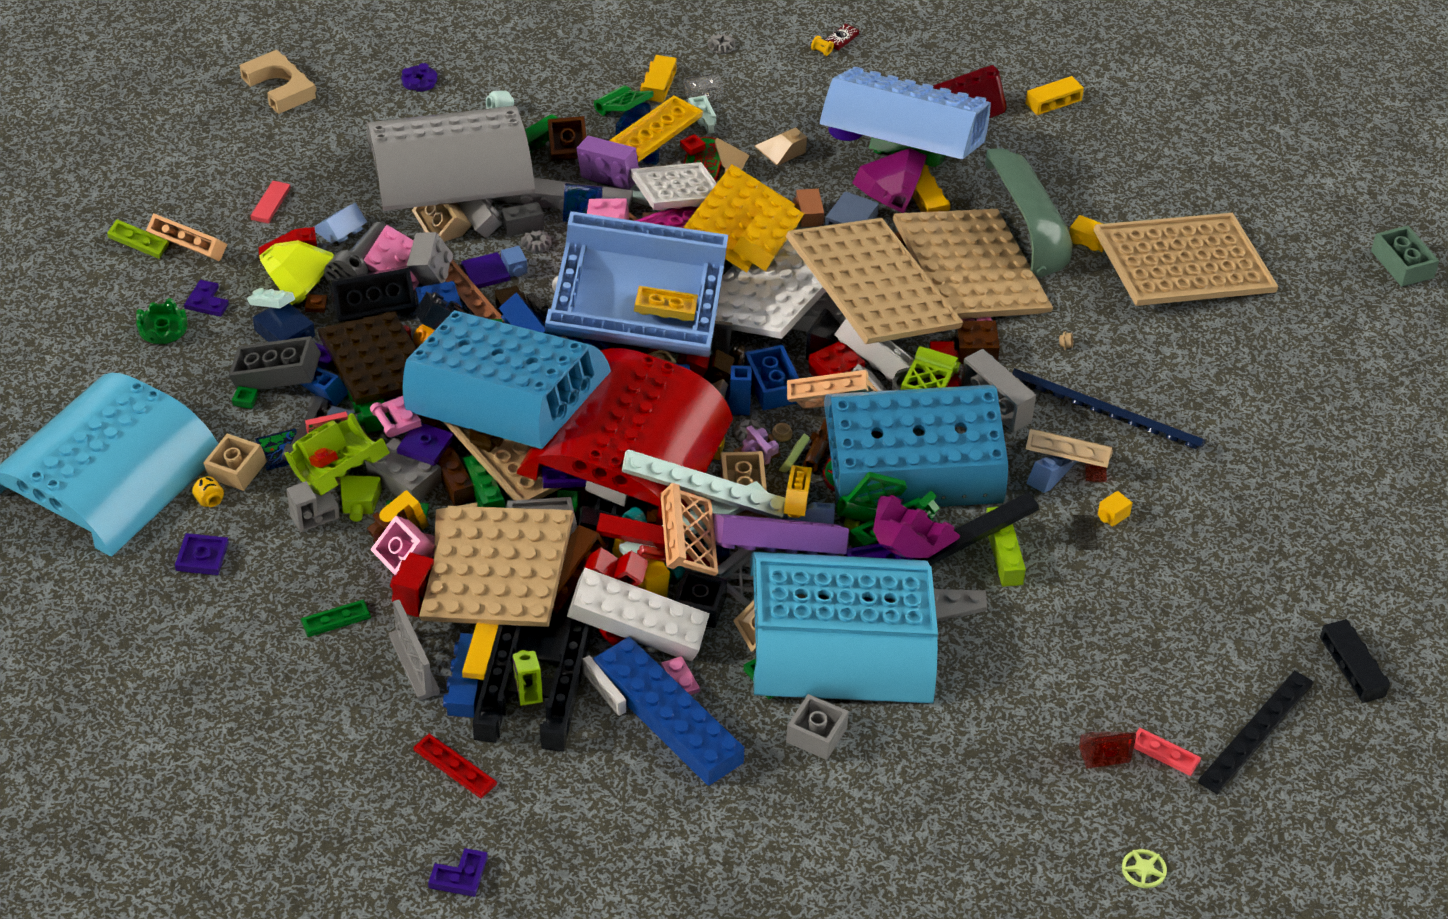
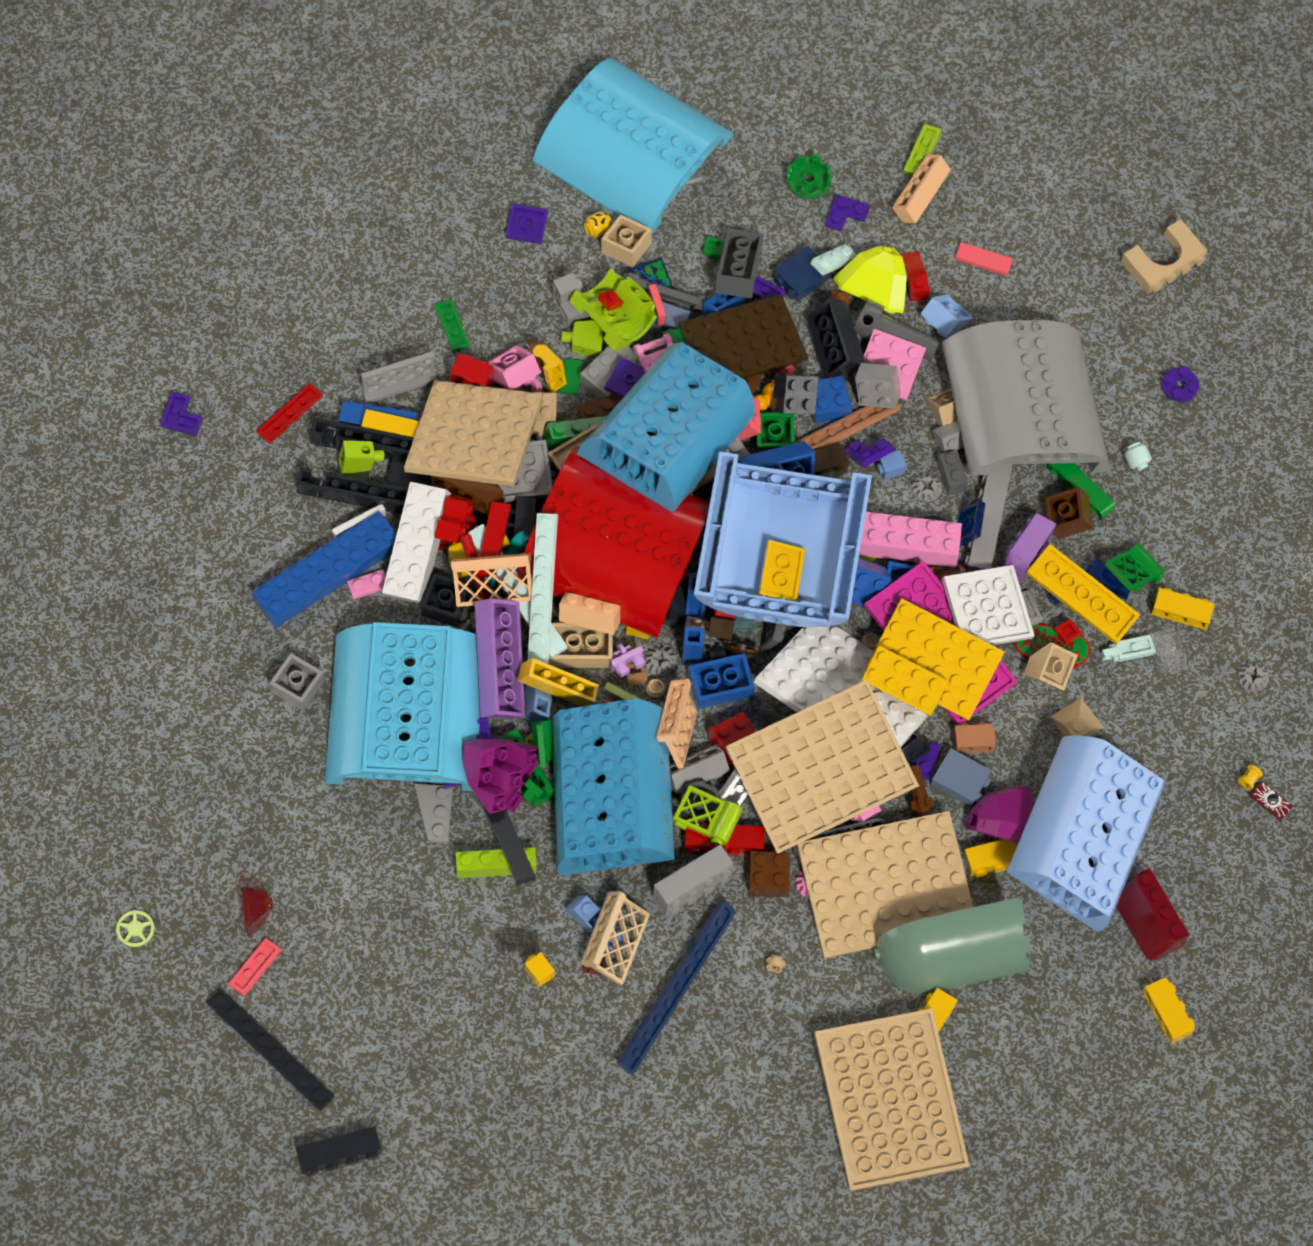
camera: 90 degrees right, 20 degrees up
dark purple tile [461,252,511,289] -> none
none -> light nougat brick [559,592,621,635]
none -> dark purple plate [844,438,895,468]

